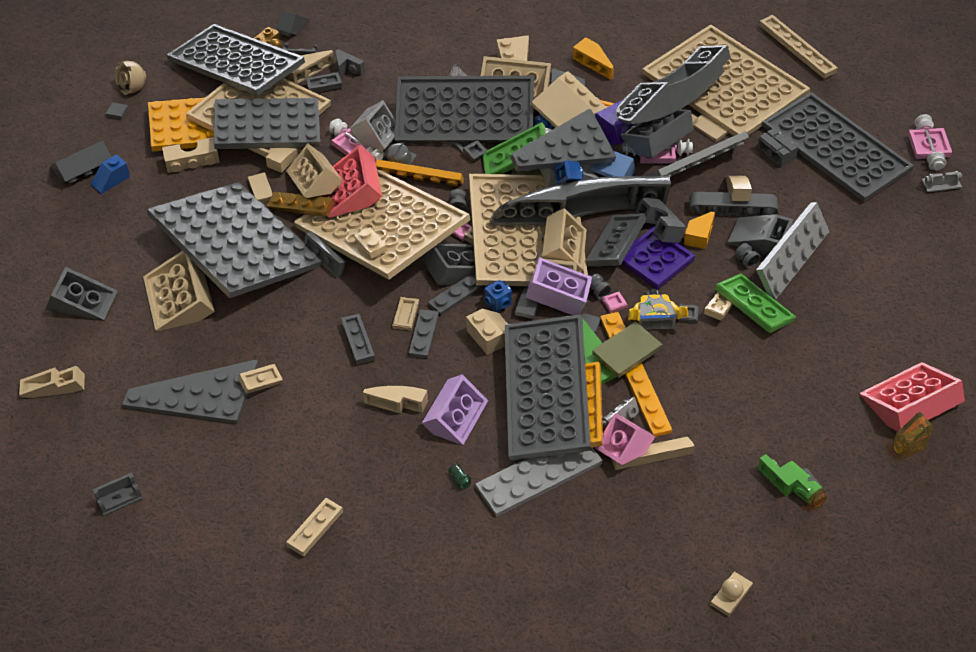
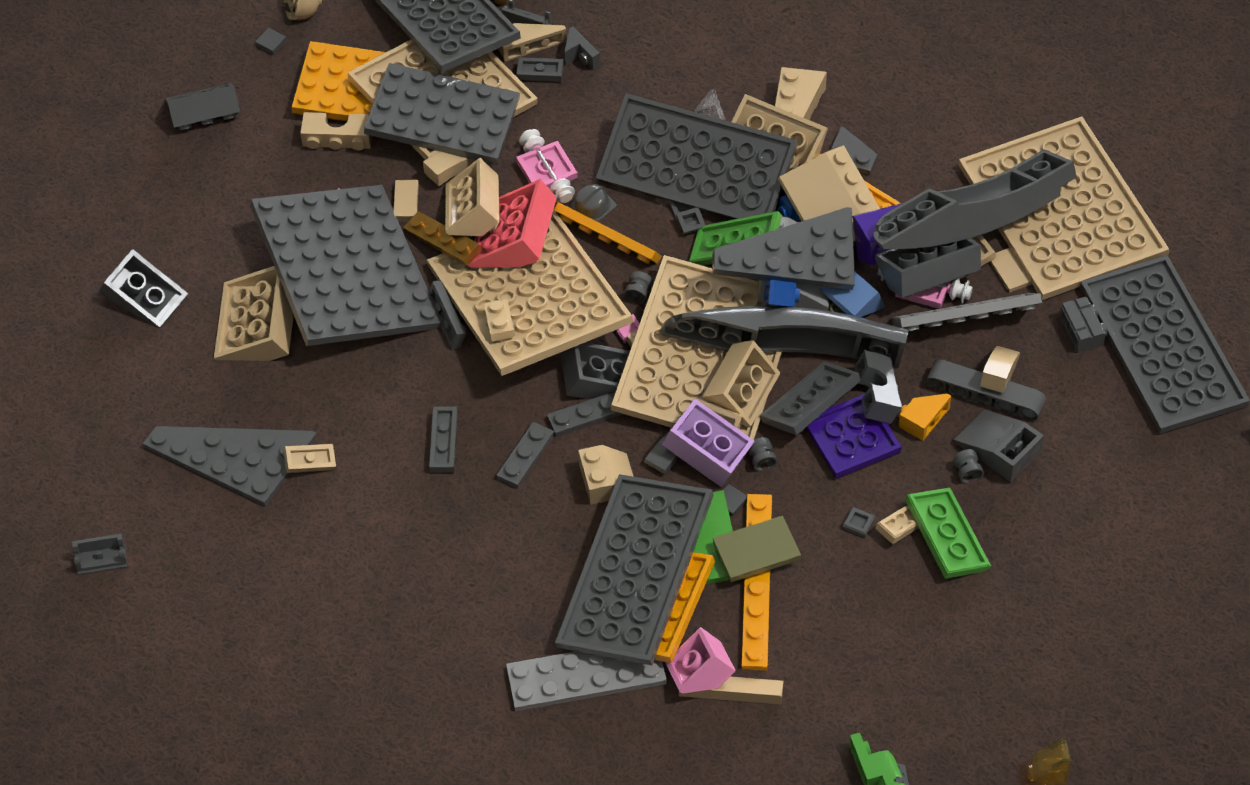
camera: 20 degrees right, 5 degrees up
tan slope [19,366,85,398] -> none
blue slope [91,154,130,194] -> none
tan plate [286,498,343,557] -> none
light grey slope [350,100,396,150] -> none
tan slope [363,386,428,414] -> none
tan tile [392,297,419,331] -> none
lavender slope [422,375,488,445] -> none
clear green pin [448,463,471,489] -> none
blue brick [484,280,512,313] -> none
light orange slope [573,37,614,80] -> none
bright pink tile [602,292,627,313] -> none
light grey hinge [602,397,639,428] -> none
torso [628,289,688,330] -> none
light grey plate [756,202,829,300] -> none
tan plate [759,15,838,79] -> none
coral slope [859,362,965,434] -> none

